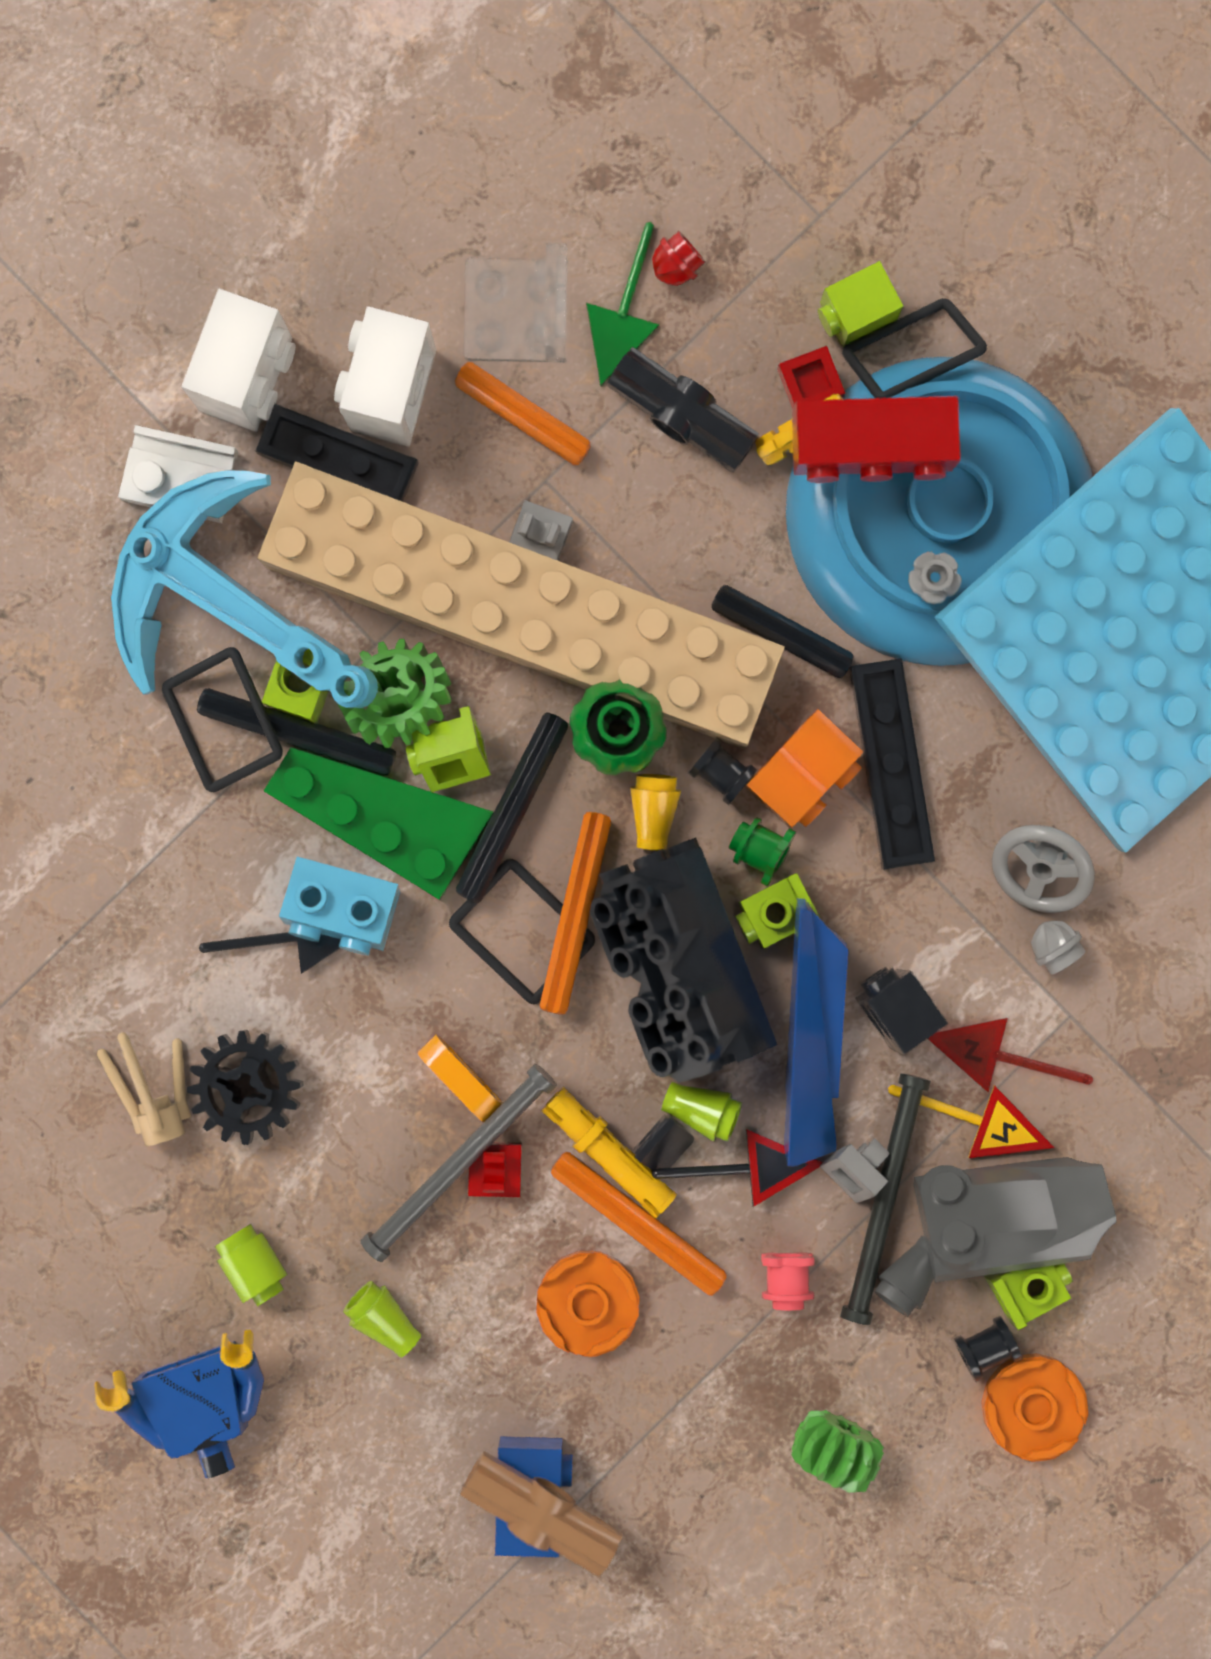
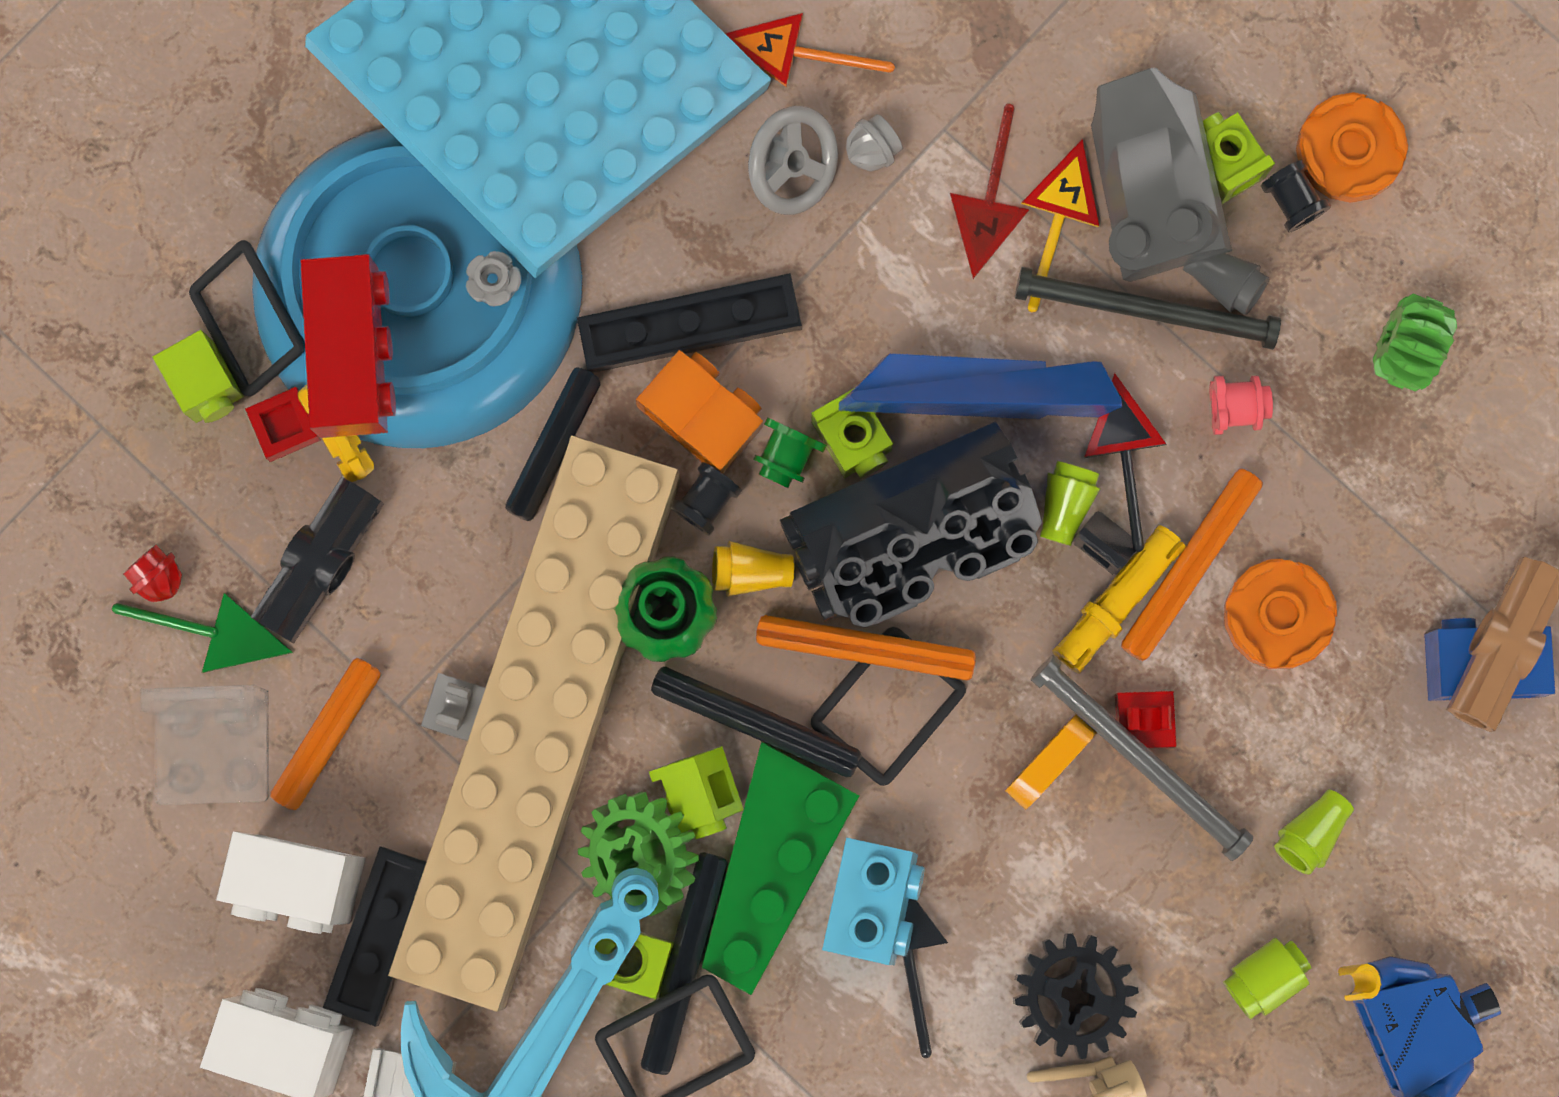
camera: 85 degrees left, 5 degrees down
light grey tile [820,1138,889,1203] -> none
black brick [855,967,948,1055] -> none
none -> piece [725,13,895,87]

